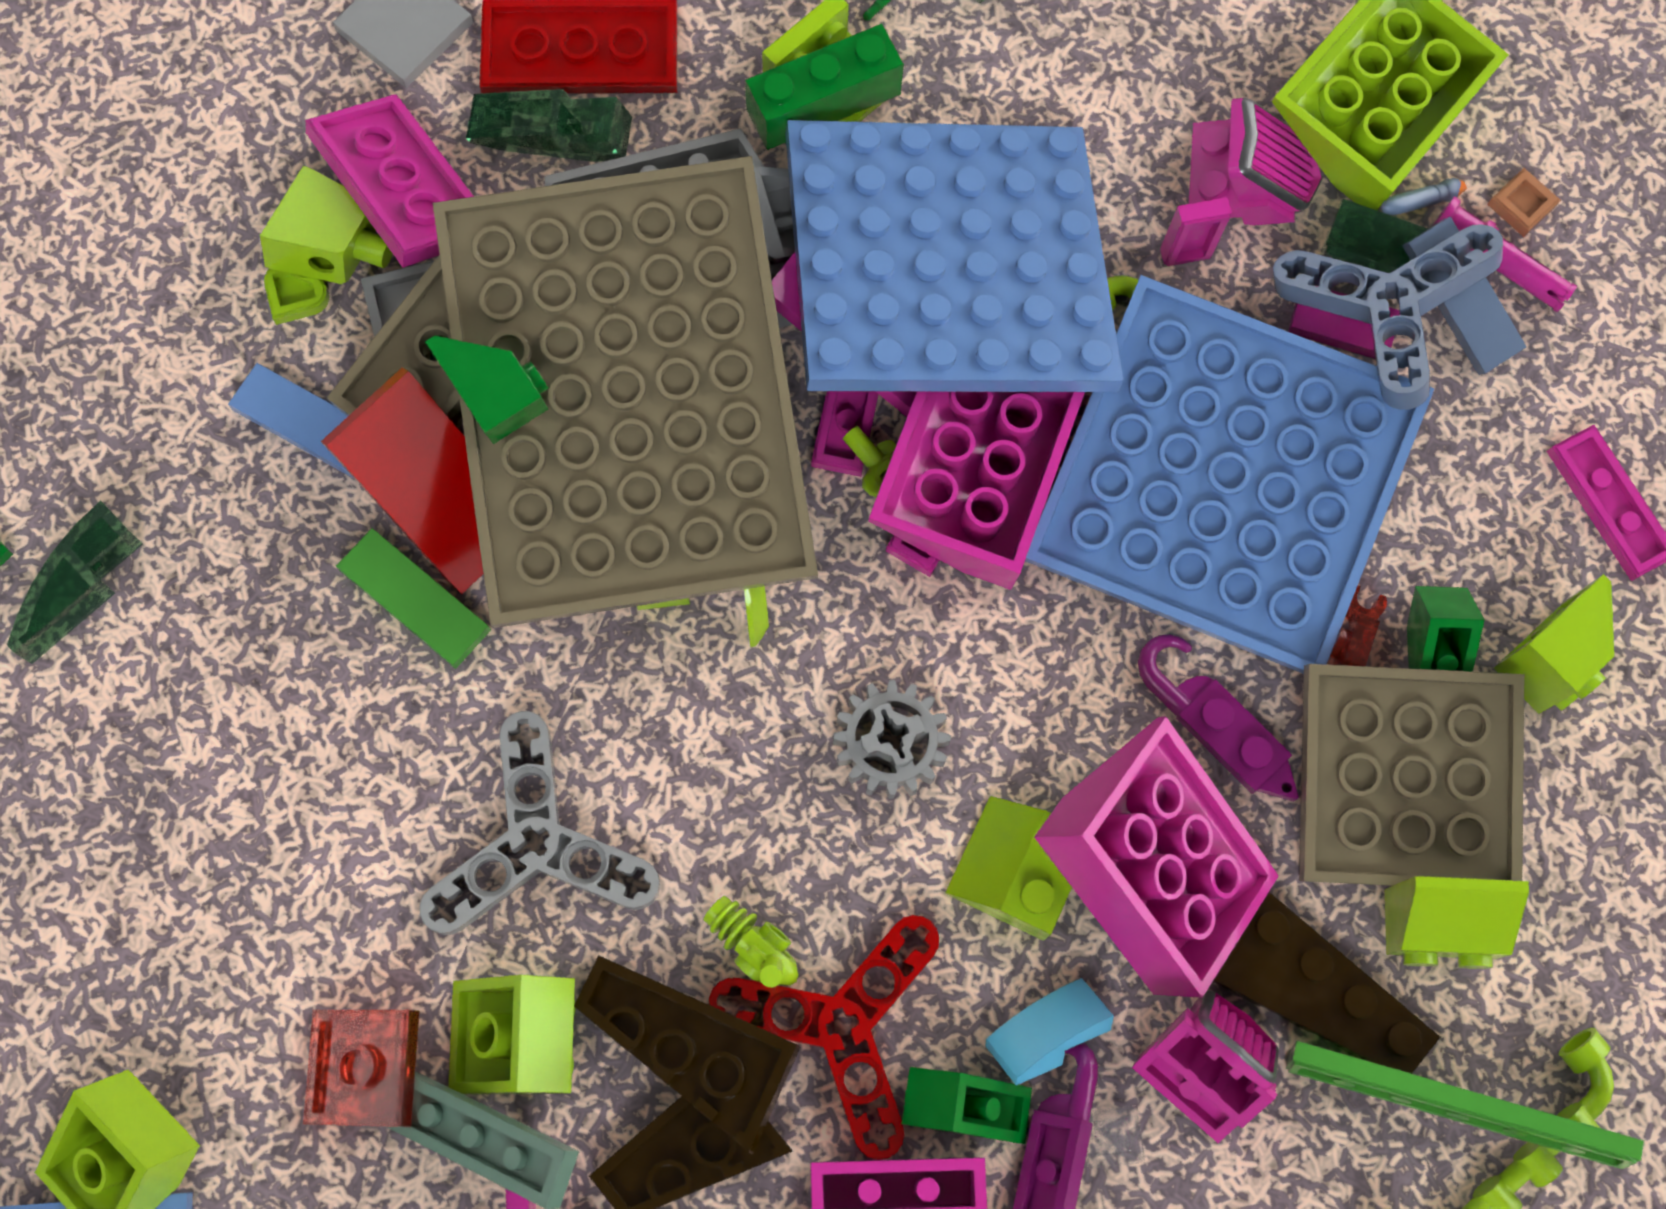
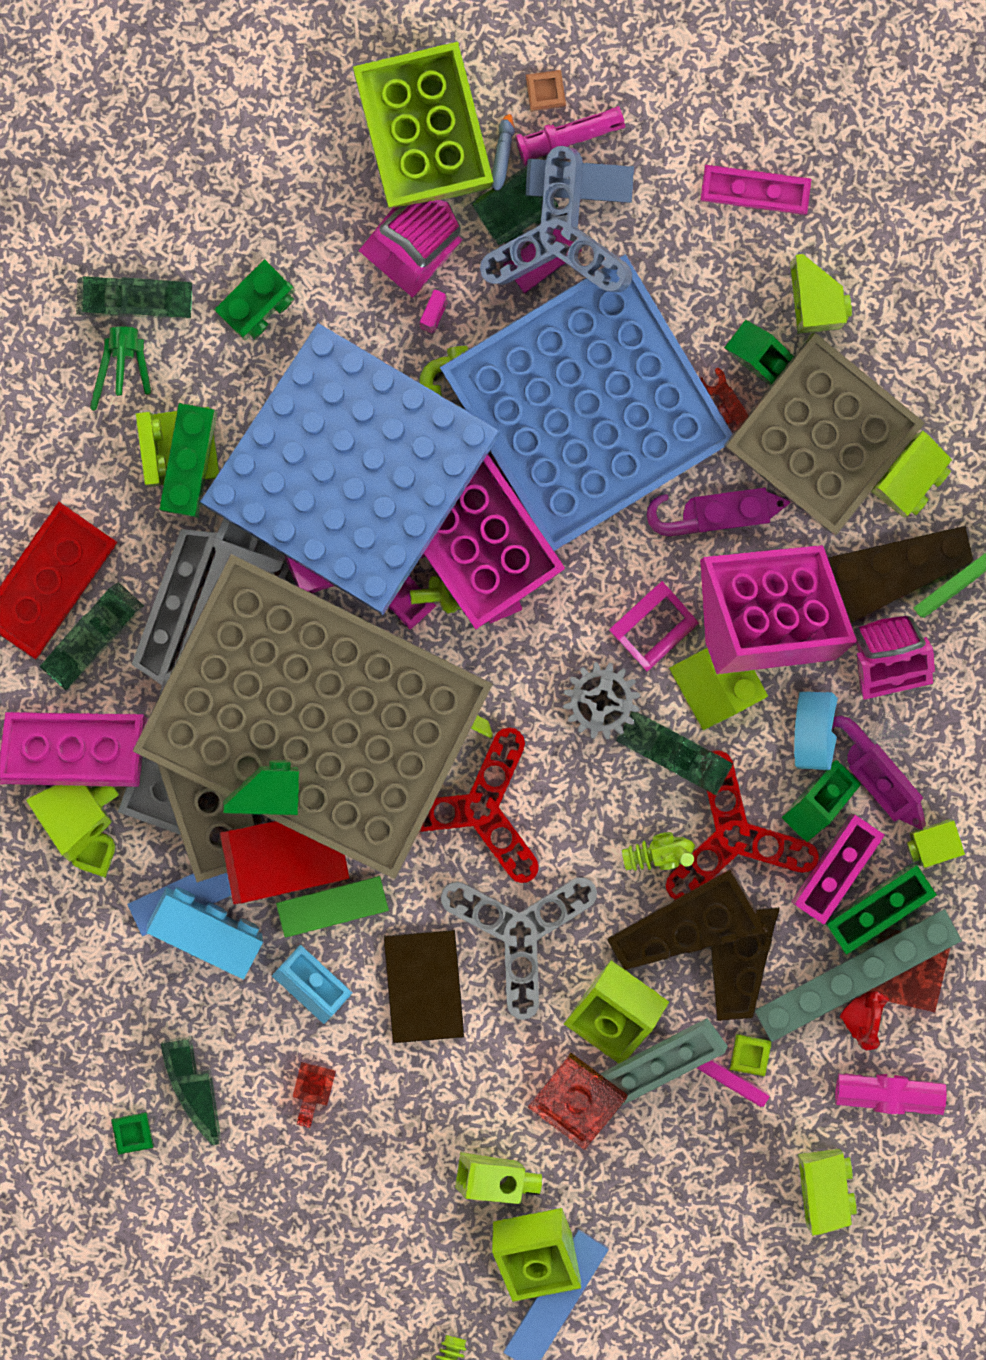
camera: 50 degrees left, 15 degrees up
none -> medium azure brick [146,887,263,980]
none -> green bracket [214,259,296,341]
none -> medium azure slope [272,945,353,1024]
none -> clear red plate [292,1062,336,1128]
none -> dark brown tile [384,929,464,1043]
none -> red piece [419,727,539,883]
none -> lime torso [455,1152,542,1204]
none -> dark pink tile [608,581,700,672]
none -> clear green slope [616,712,733,795]

